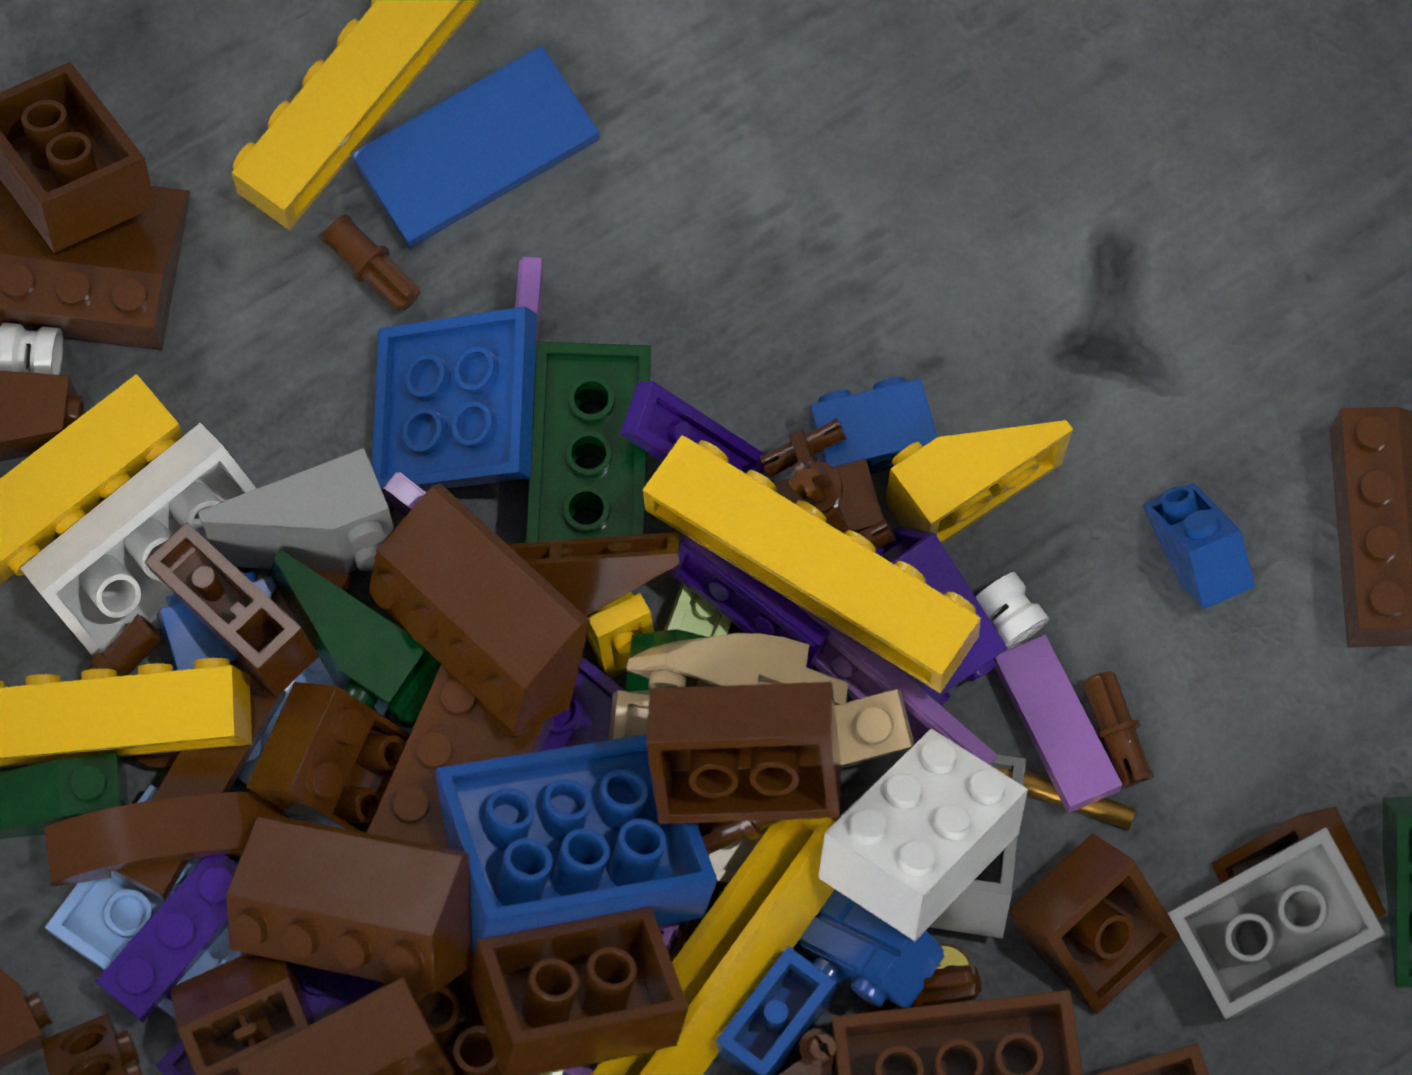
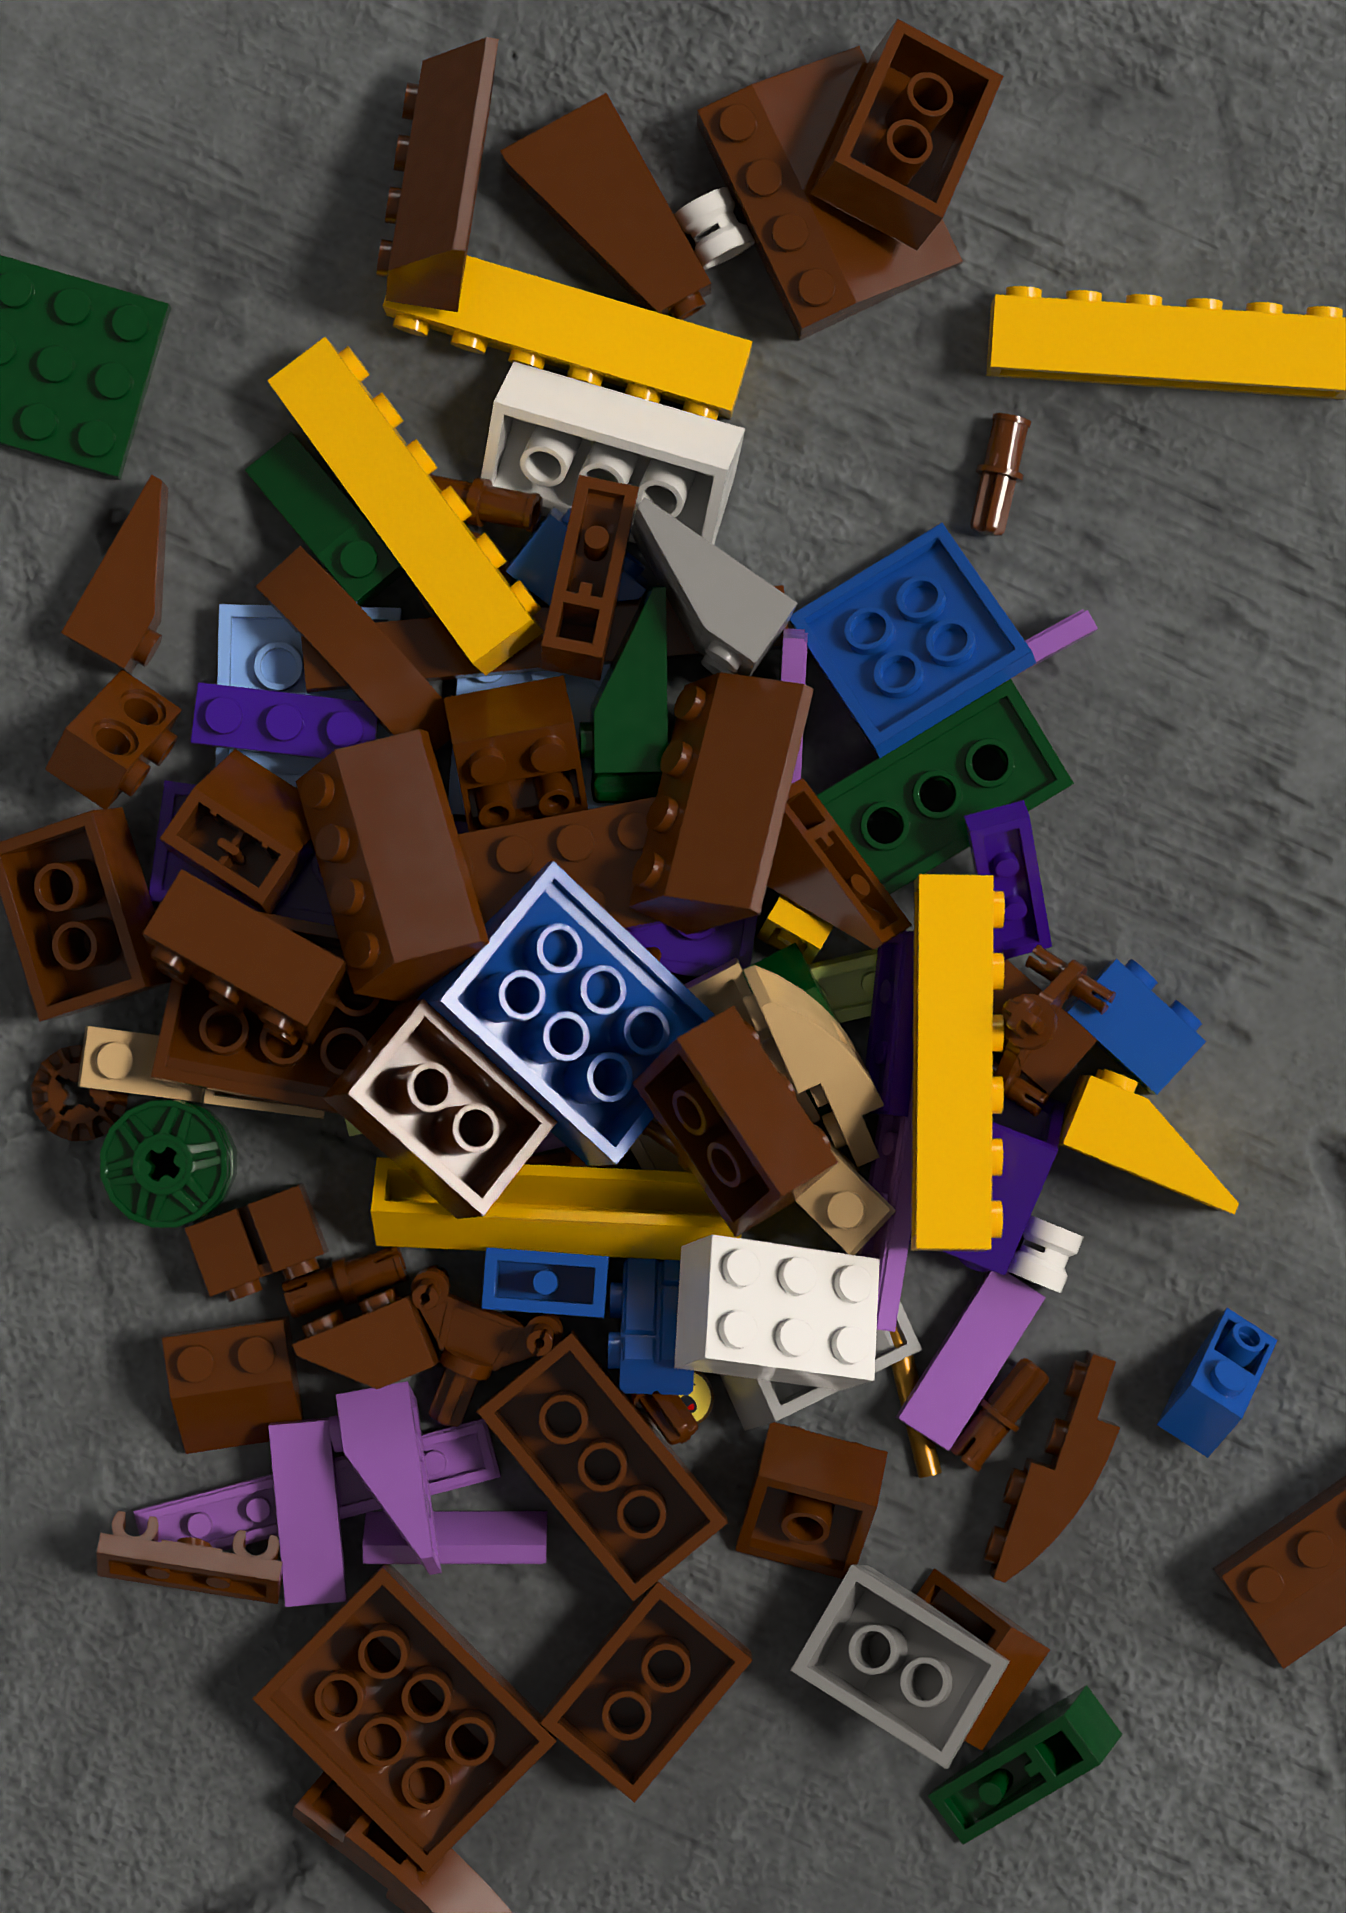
camera: 55 degrees right, 15 degrees up
blue tile [351,45,600,249] -> none
none -> reddish brown slope [983,1350,1120,1583]

